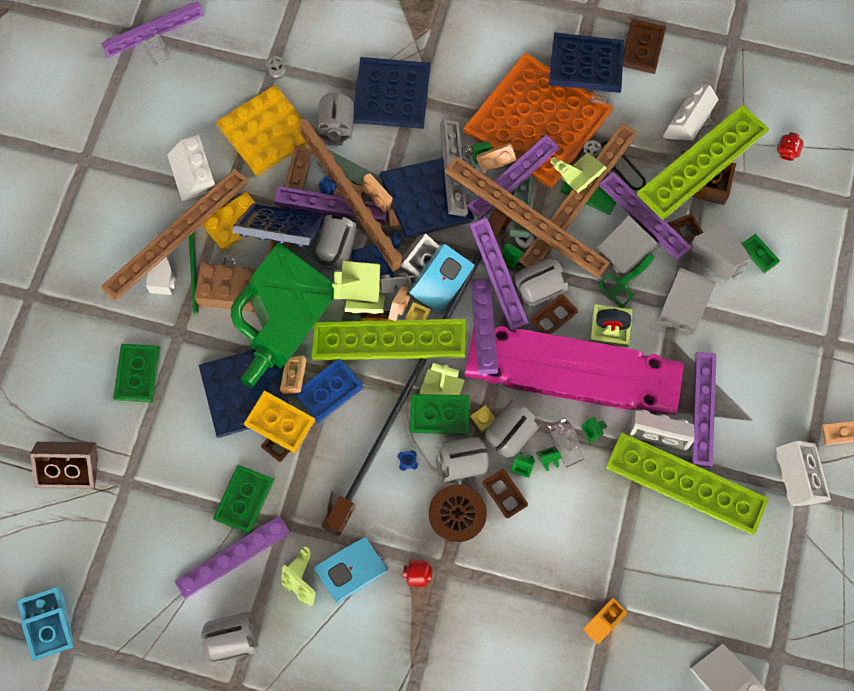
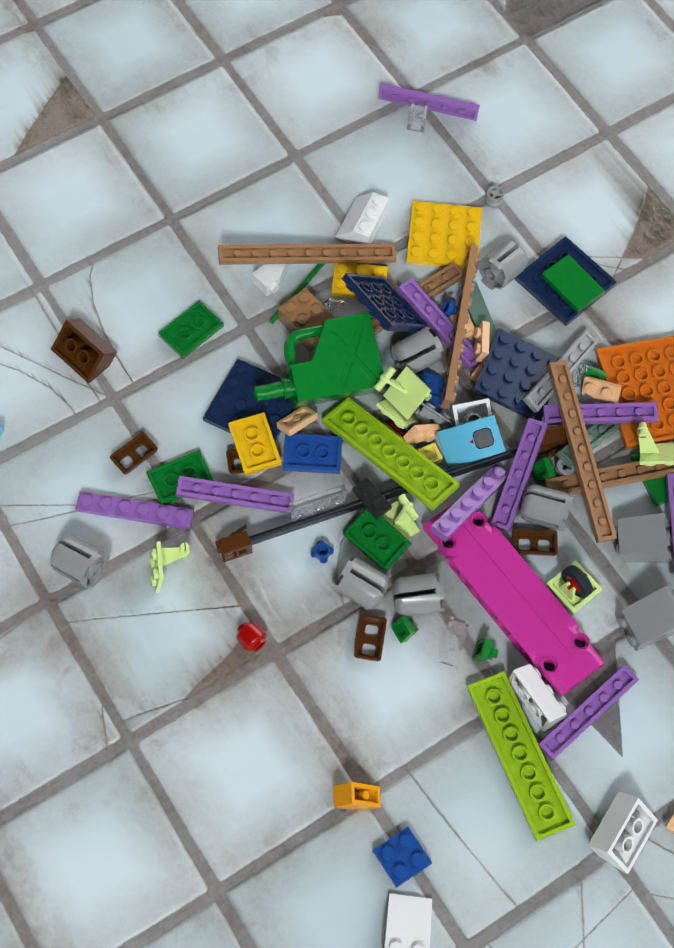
camera: 40 degrees right, 5 degrees down
medium azure slope [314,537,388,604] -> none
blue plate [388,230,401,249] -> none
reddish brown piece [429,485,487,542] -> none
light yellow plate [470,405,496,433] -> none
green tile [536,446,561,471] -> none
green piece [598,253,655,308] -> none
none -> reddish brown piece [110,432,158,475]
none -> medium lavender plate [176,476,294,514]
none -> clear plate [289,484,347,522]
none -> pearl dark grey plate [352,477,392,520]
none -> blue plate [372,827,432,888]
none -> green tile [541,254,605,313]

